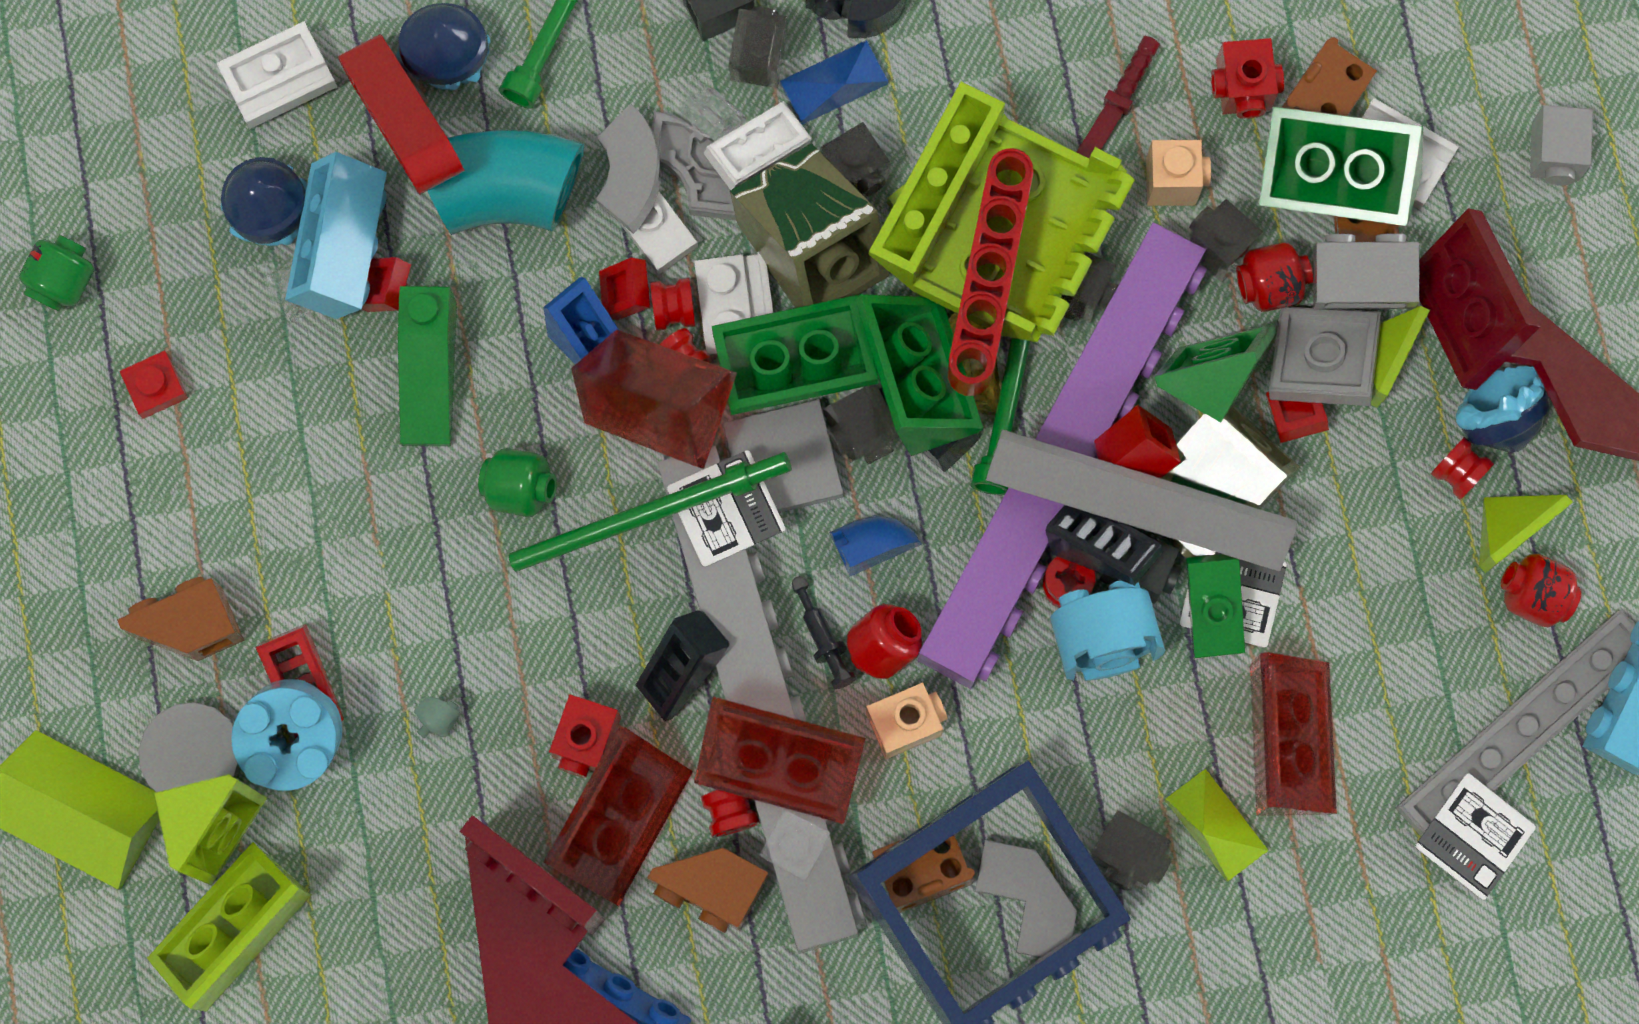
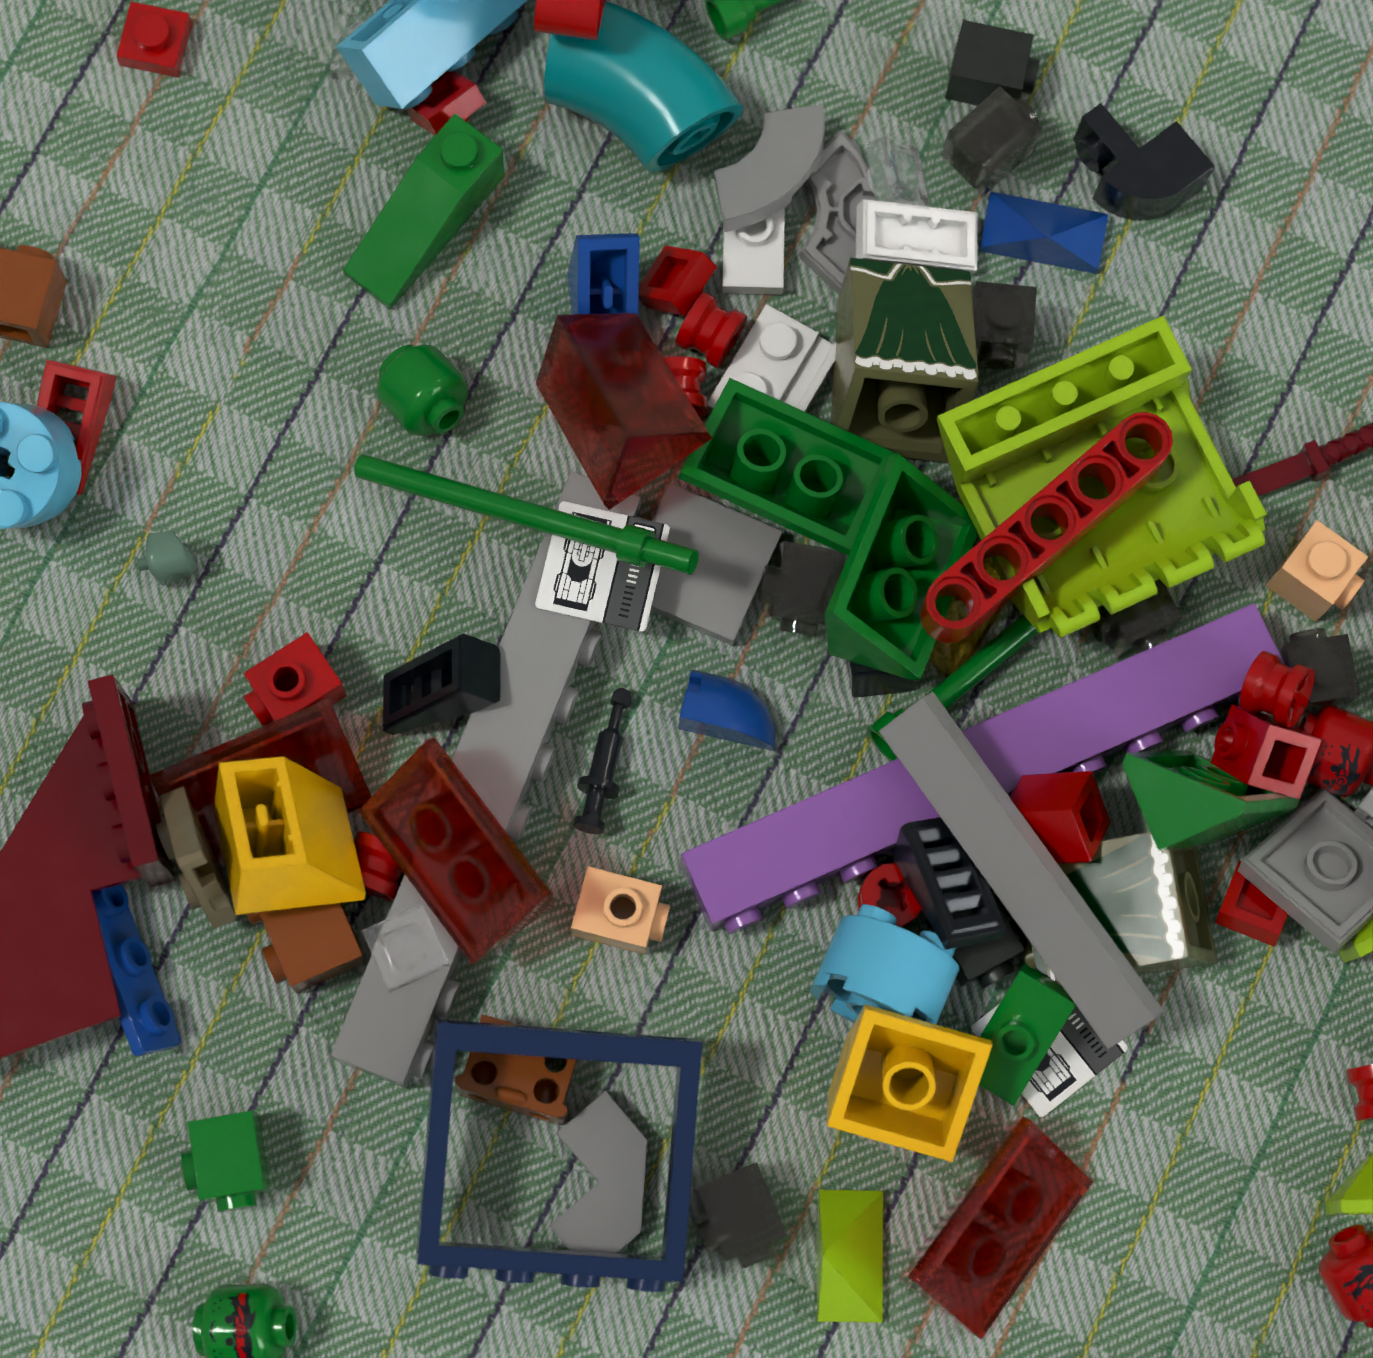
camera: 30 degrees right, 0 degrees up
red head [847,604,922,679] -> none
none -> dark tan wing [155,786,238,929]
none -> yellow slope [214,756,366,915]
none -> yellow slope [827,1004,992,1162]
none -> red brick [1210,704,1322,799]
none -> red wheel [1239,651,1315,728]

